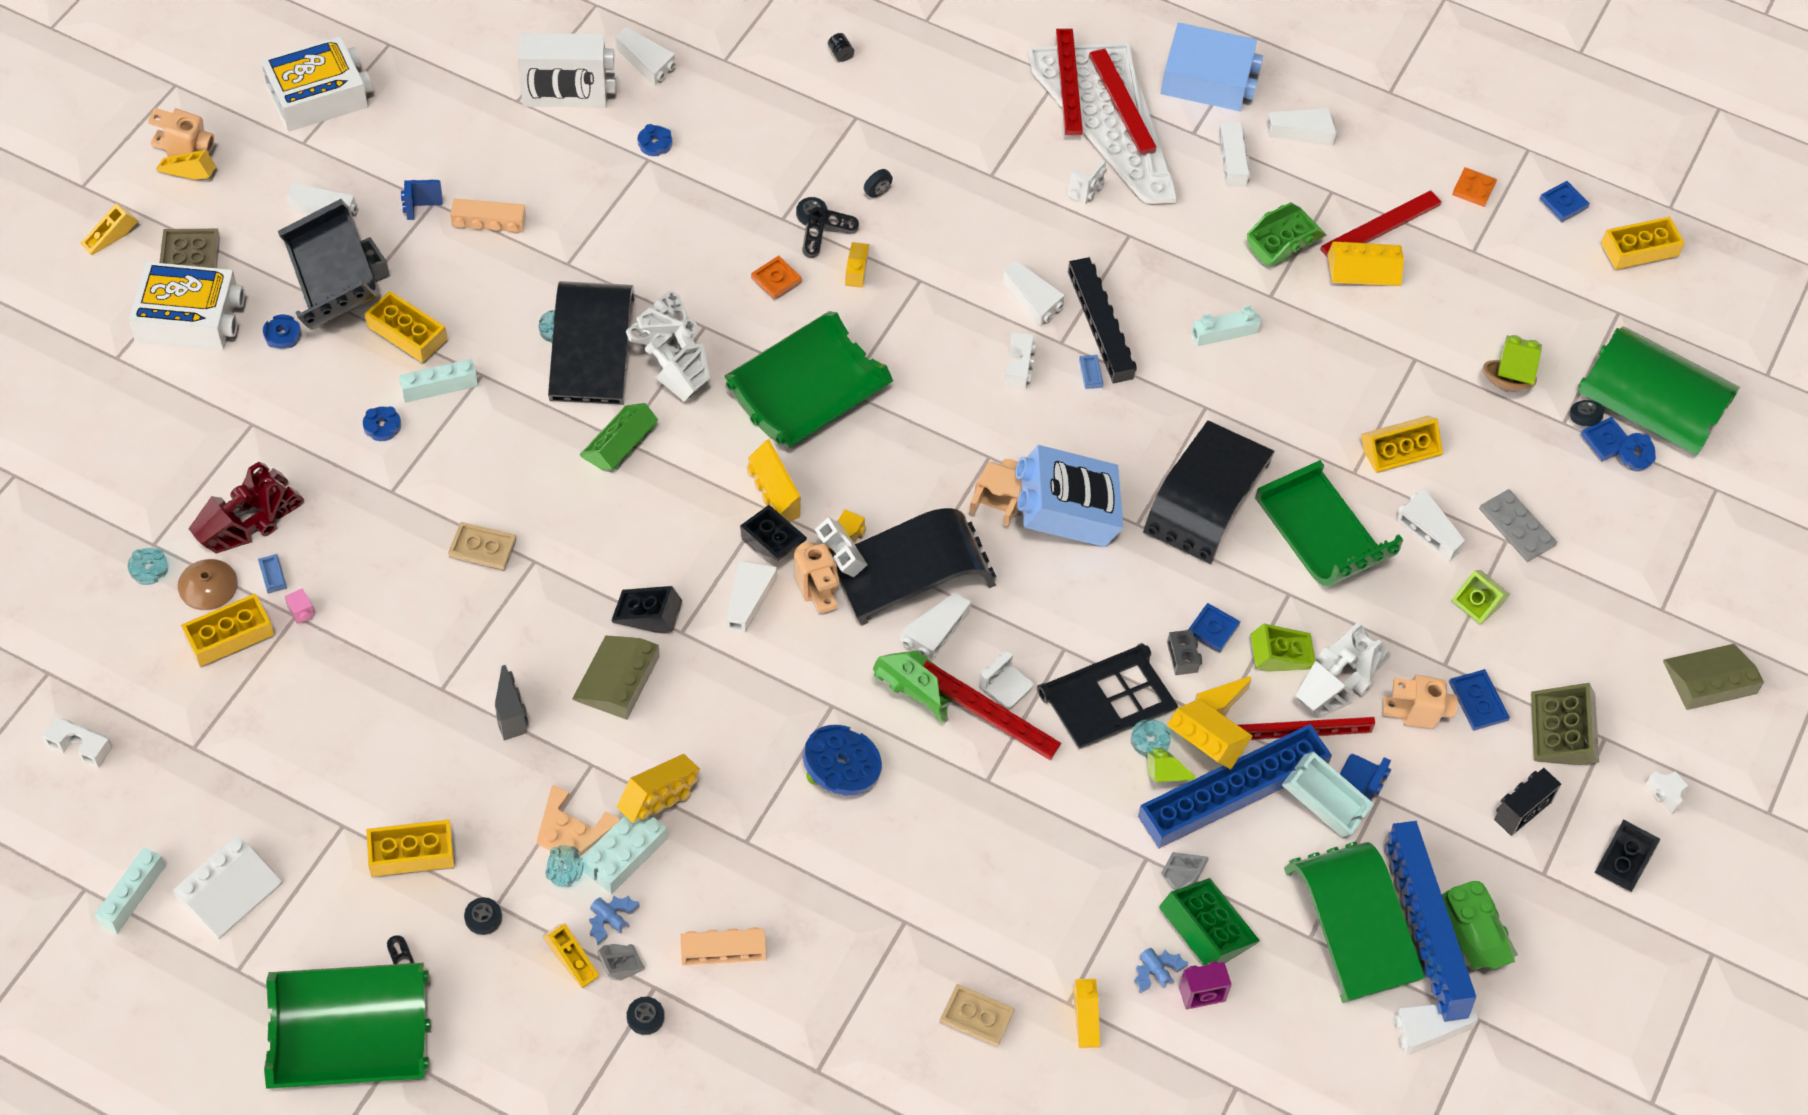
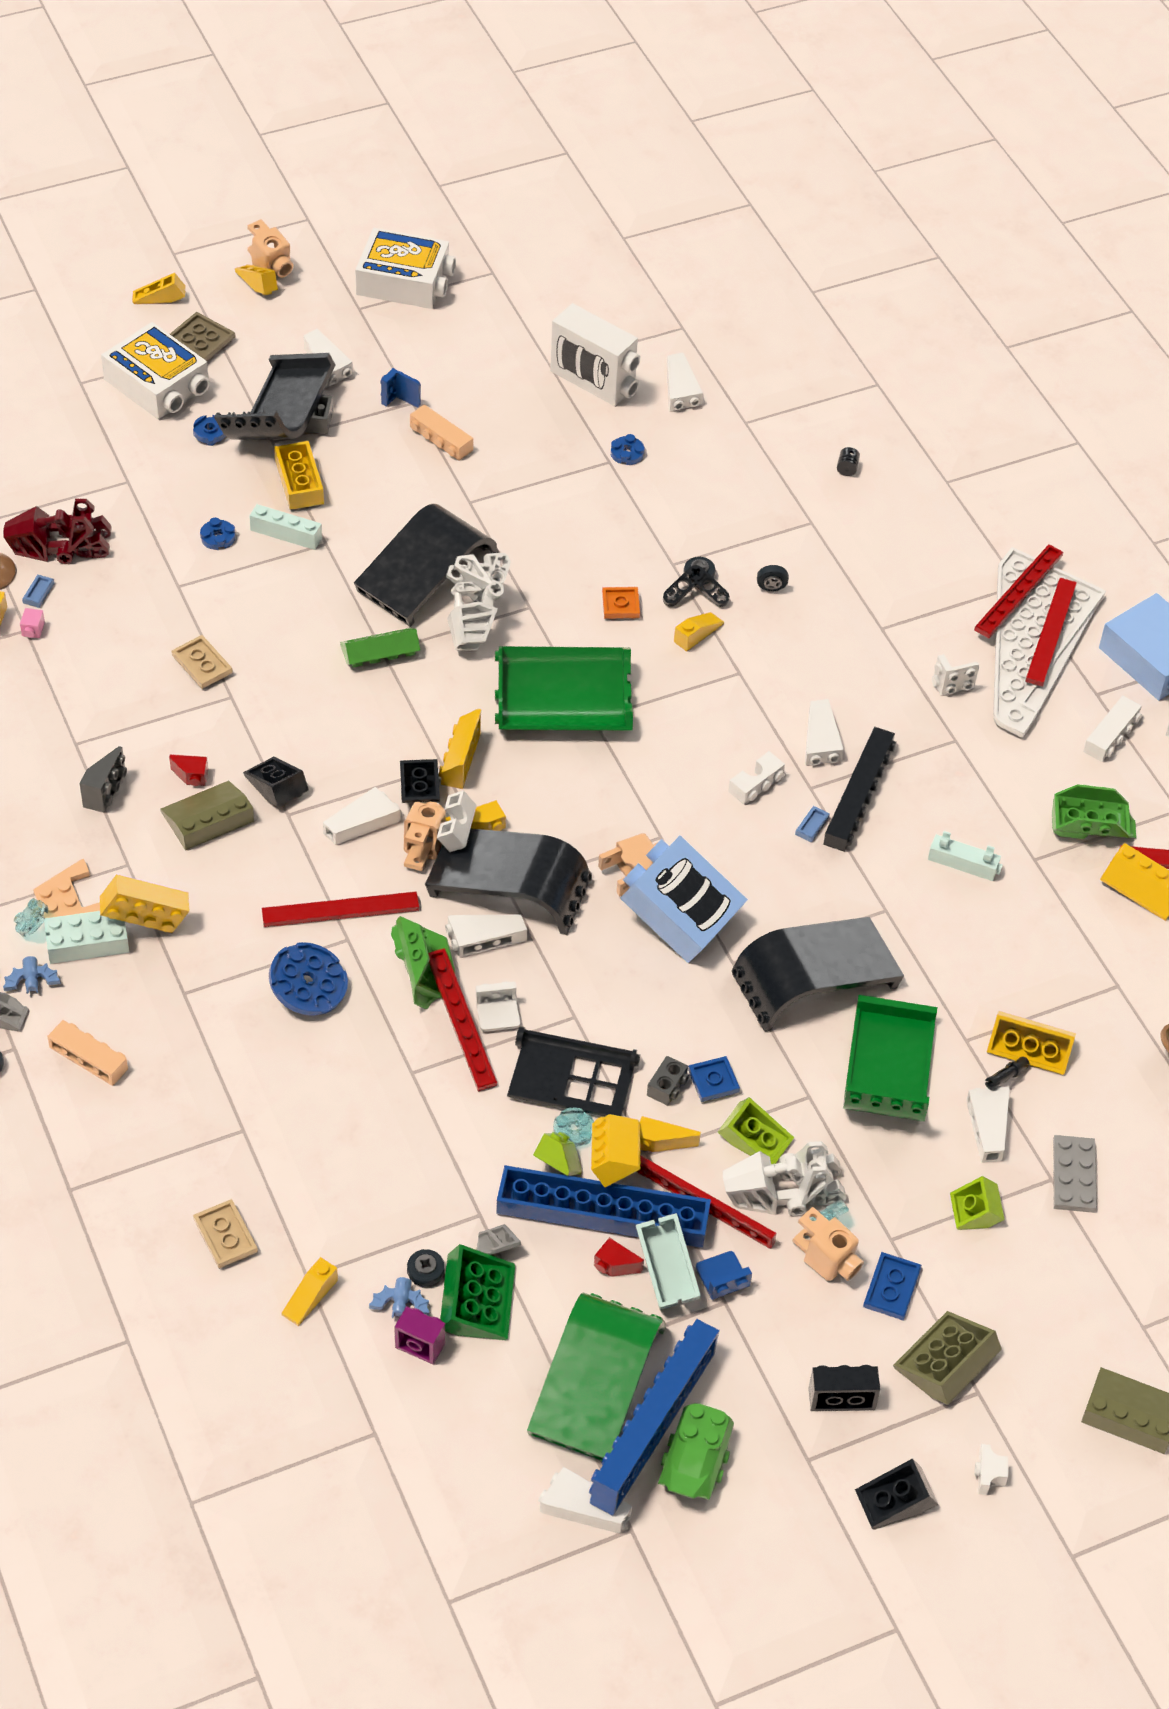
camera: 40 degrees right, 5 degrees down
none -> red slope [169,754,209,786]
none -> red tile [262,891,419,927]
none -> black wheel [407,1249,445,1287]
none -> red slope [594,1237,644,1277]
none -> clear light blue plate [809,1199,849,1221]
none -> black pin [985,1056,1030,1090]

